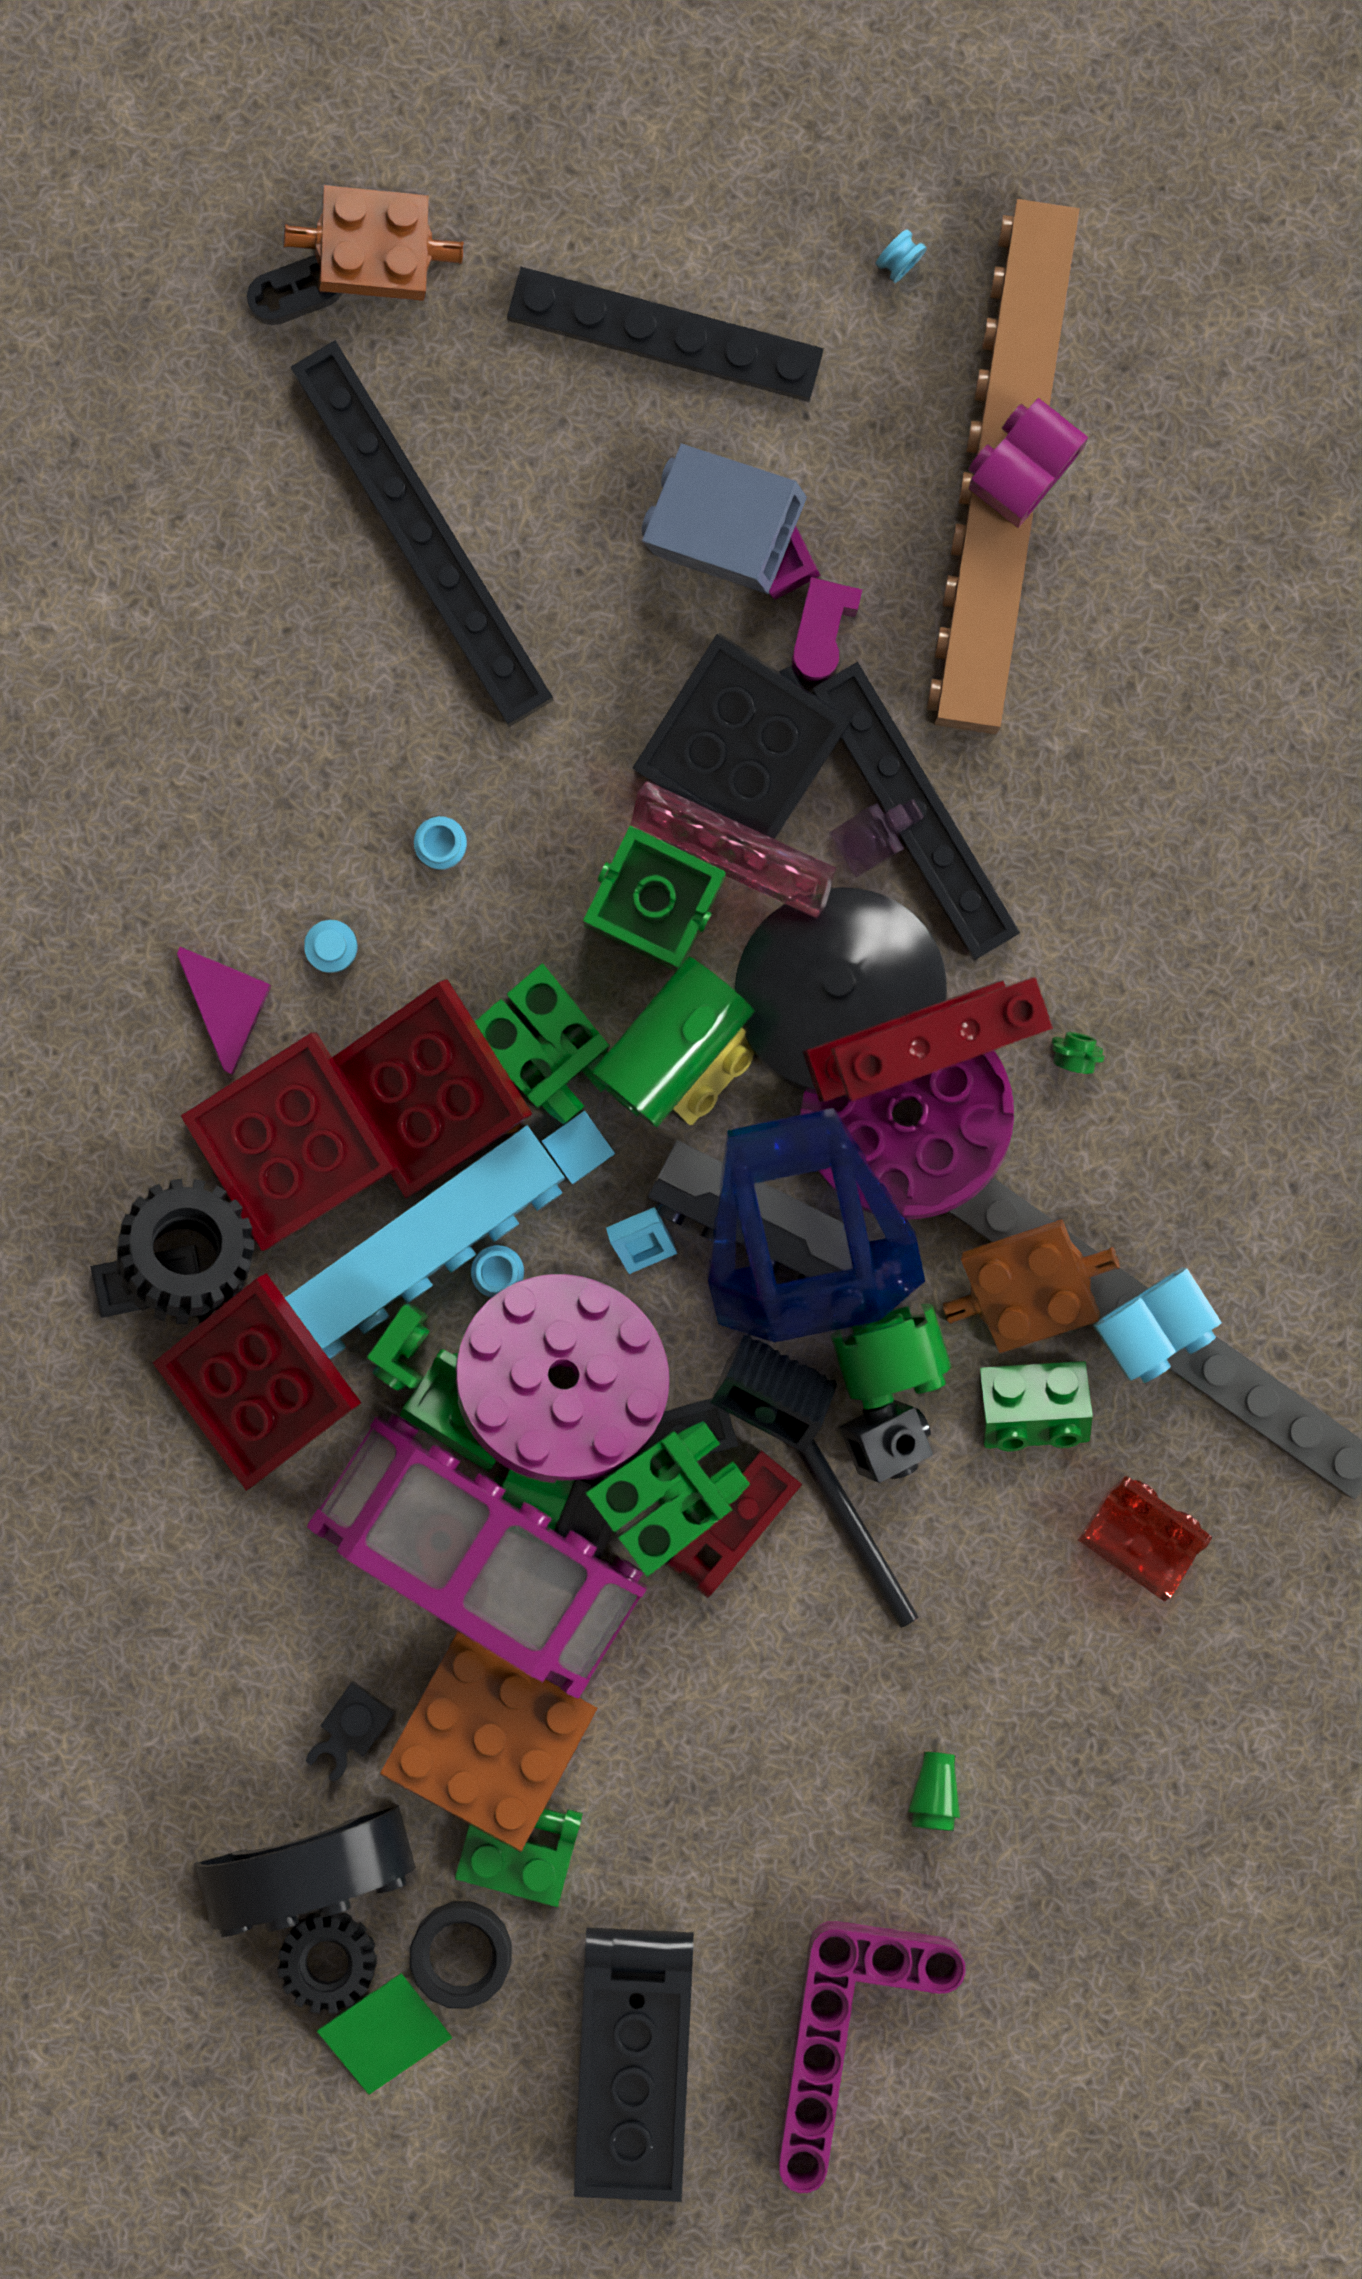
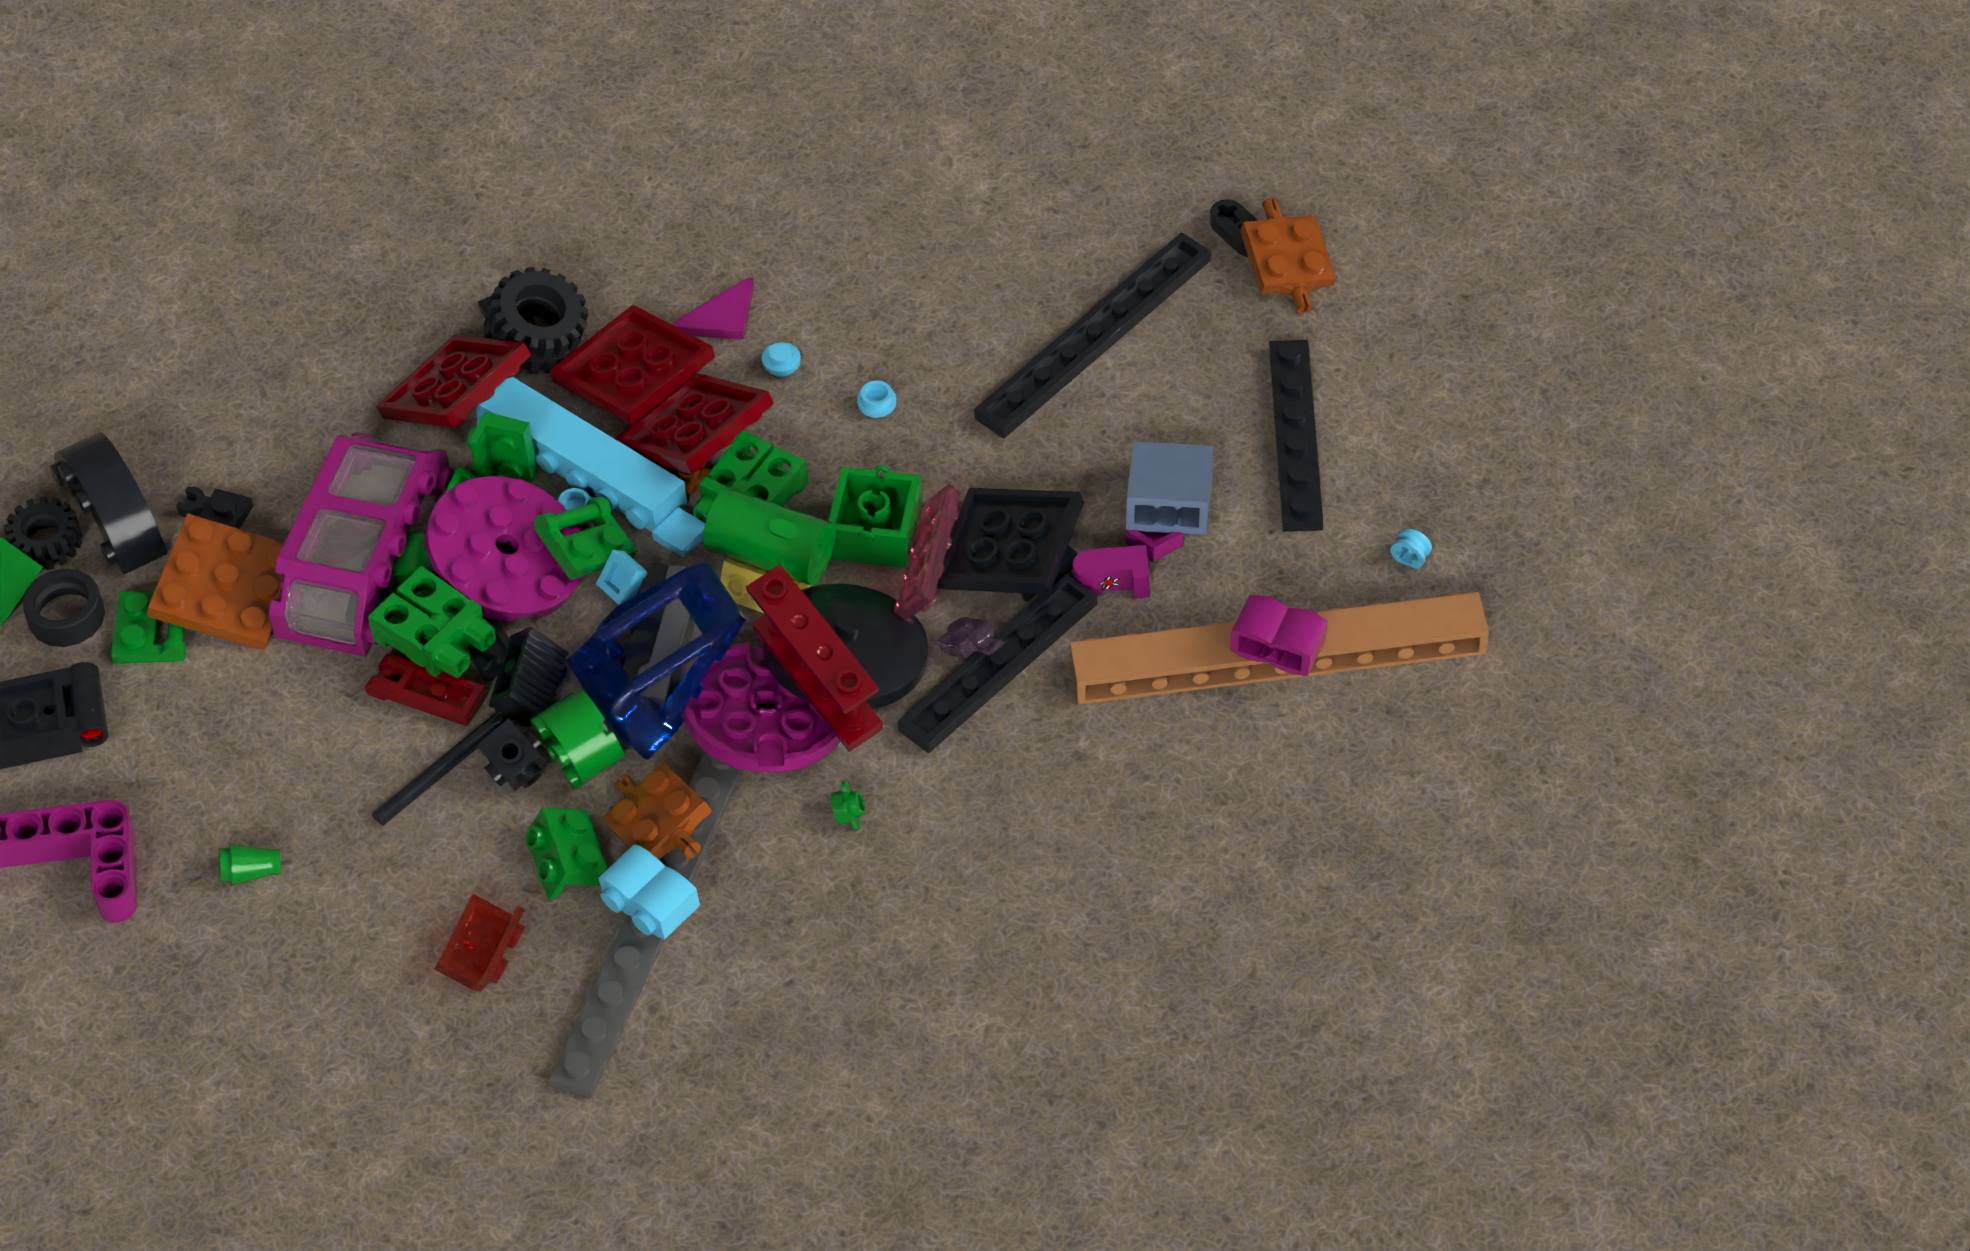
camera: 75 degrees right, 35 degrees down
none -> green plate [534,496,637,580]

